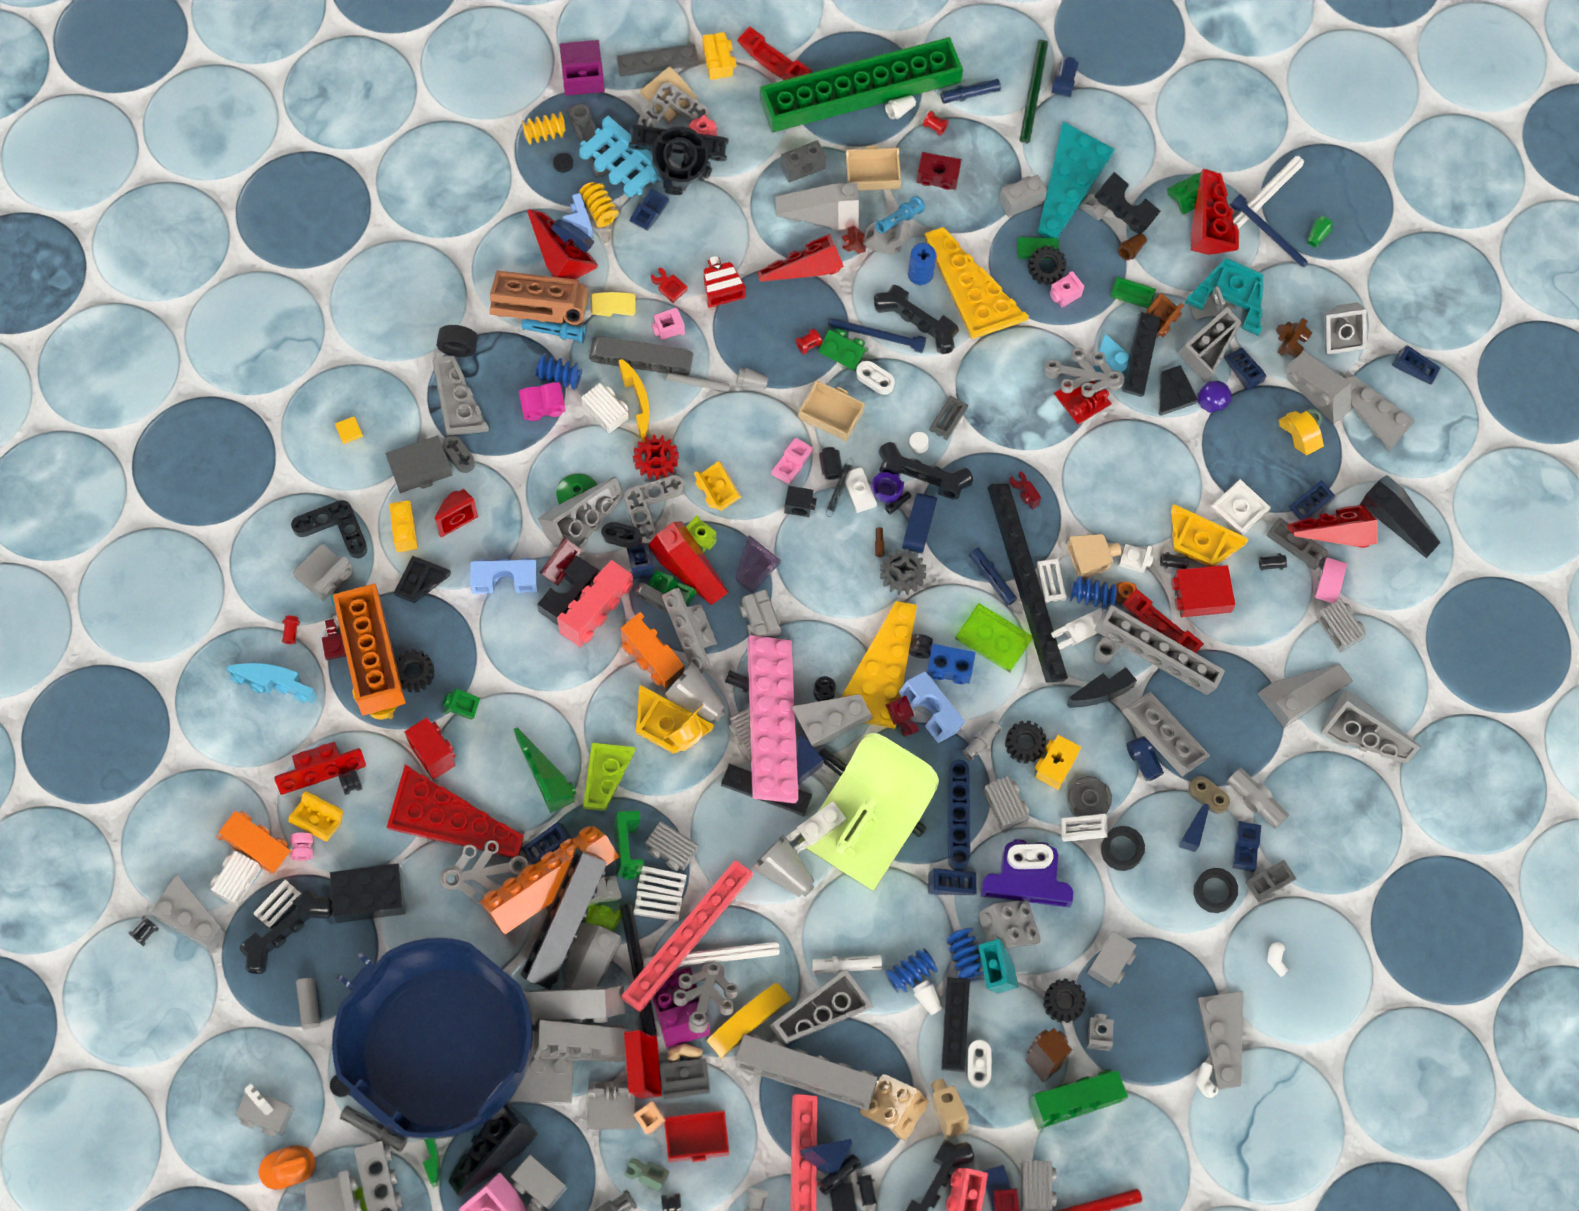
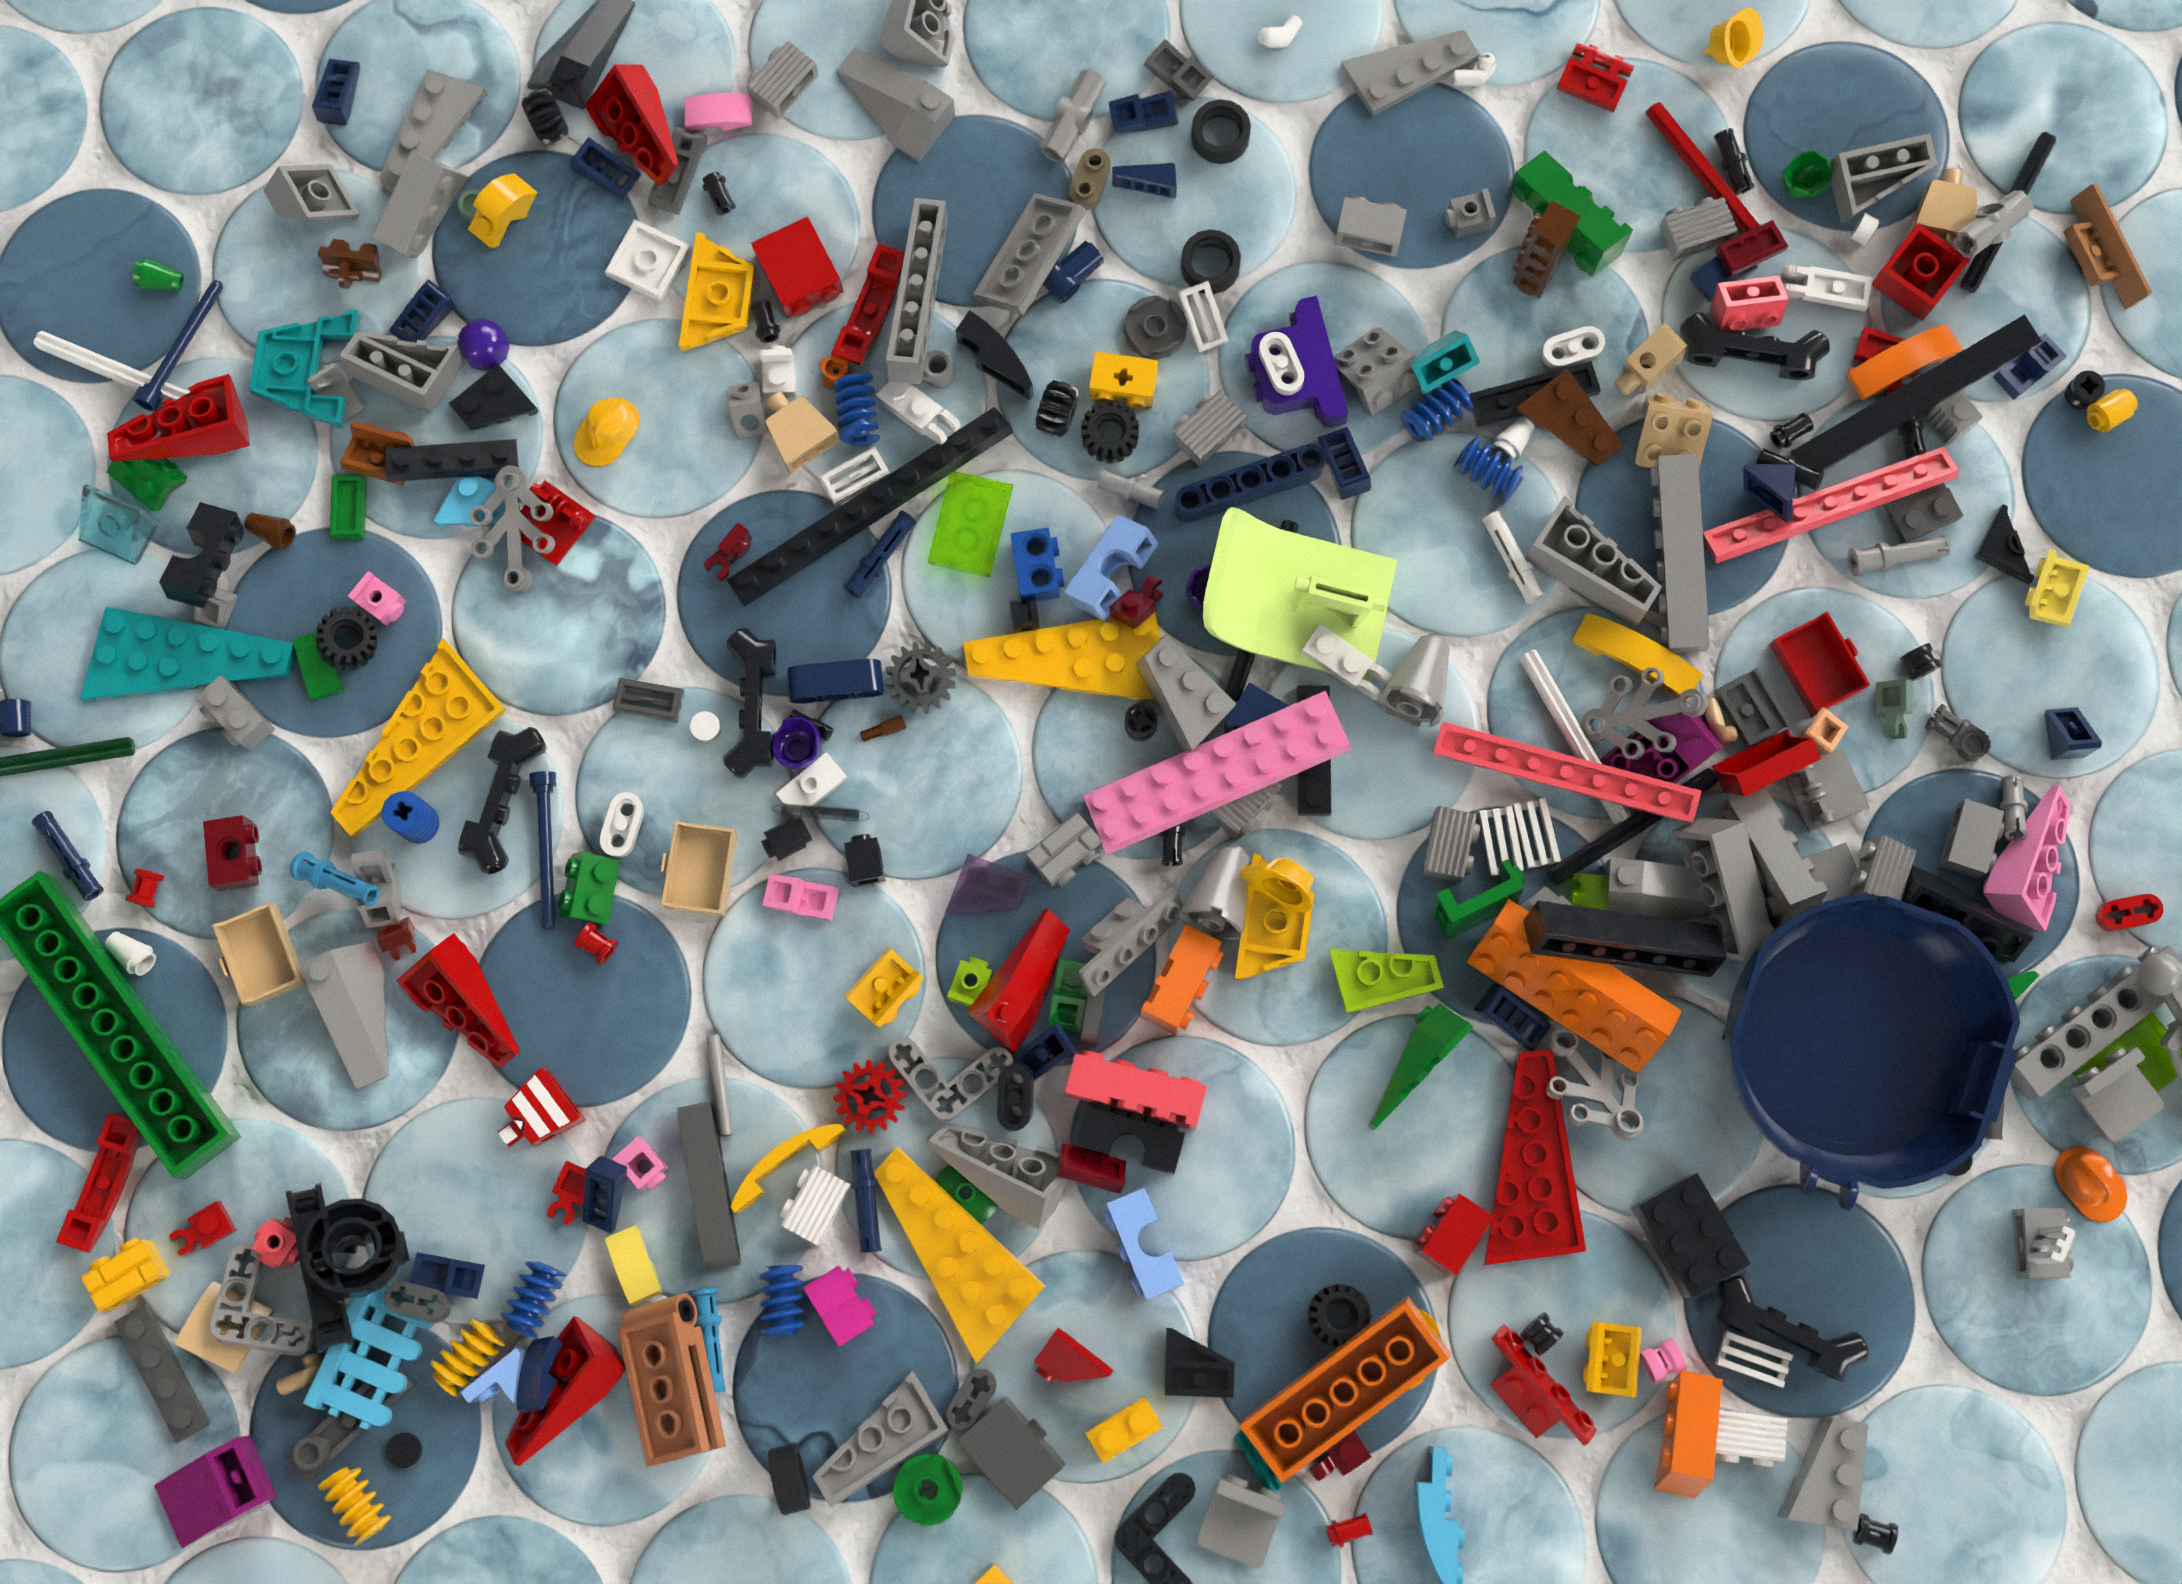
camera: 105 degrees left, 10 degrees up
light grey brick [296,978,321,1030] -> none
green bracket [442,689,480,720] -> none
light grey cone [736,367,768,389] -> none
dark grey brick [780,140,826,183] -> none
black tyre [1043,978,1087,1023] -> none
none -> clear light blue slope [78,484,160,565]
none -> red plate [169,1201,237,1256]
none -> tan arm [276,1352,322,1395]
none -> dark grey beam [384,1281,452,1323]
none -> blue piece [500,1261,568,1339]
none -> black gear [522,88,569,145]
none -> yellow piece [574,398,640,467]
none -> dark blue slope [582,1156,627,1234]
none -> light grey bracket [728,381,768,439]
none -> dark blue pin [850,1149,882,1253]
none -> yellow wing [874,1147,1046,1364]
none -> green plate [893,1453,963,1526]
none -> black gear [1035,380,1079,437]
none -> reddish brown wing [1514,369,1624,466]
none -> red plate [1556,43,1634,113]
none -> light grey brick [1850,835,1916,901]

